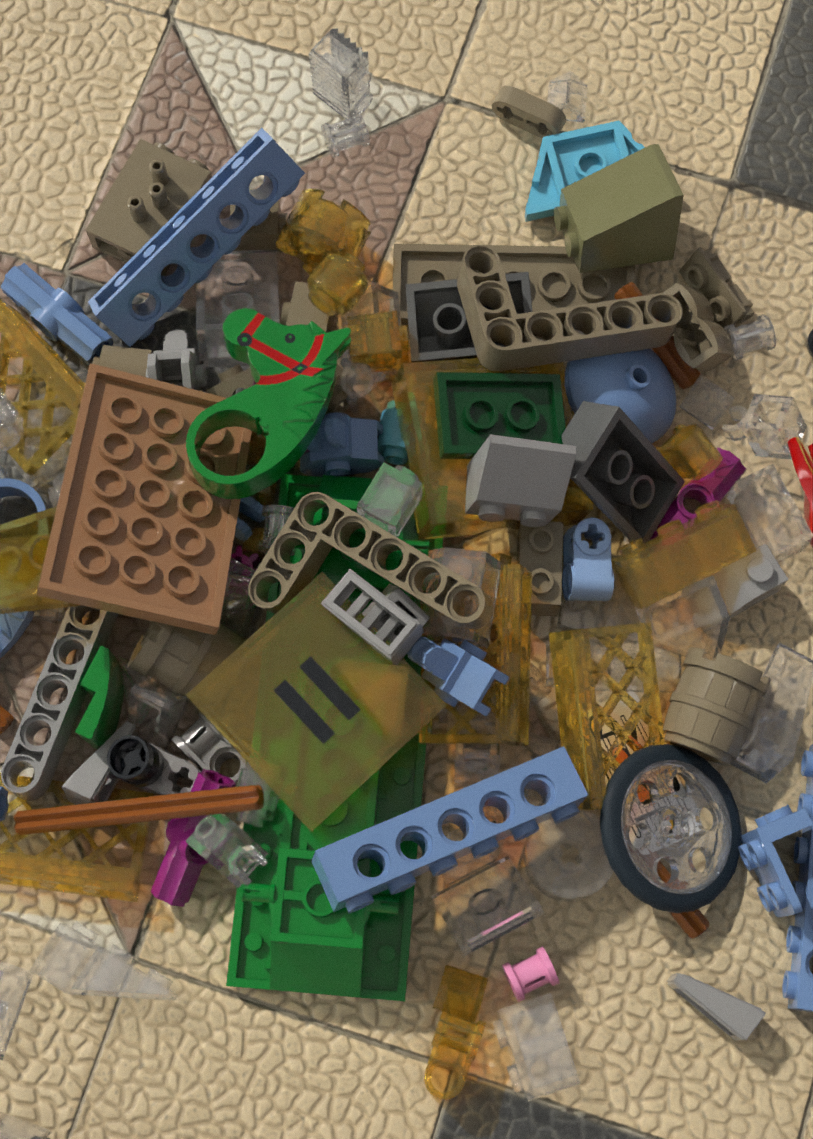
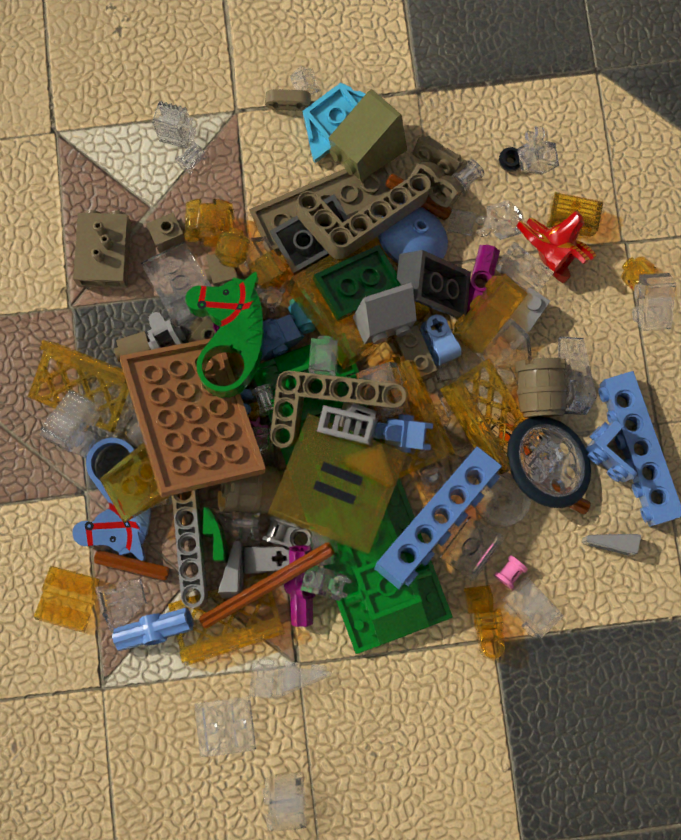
camera: 25 degrees left, 5 degrees up
medium blue piece [0,263,114,365] -> none
medium blue brick [88,128,305,347] -> none
black wheel [107,735,164,787] -> none
clear yellow piece [655,423,723,480] -> none

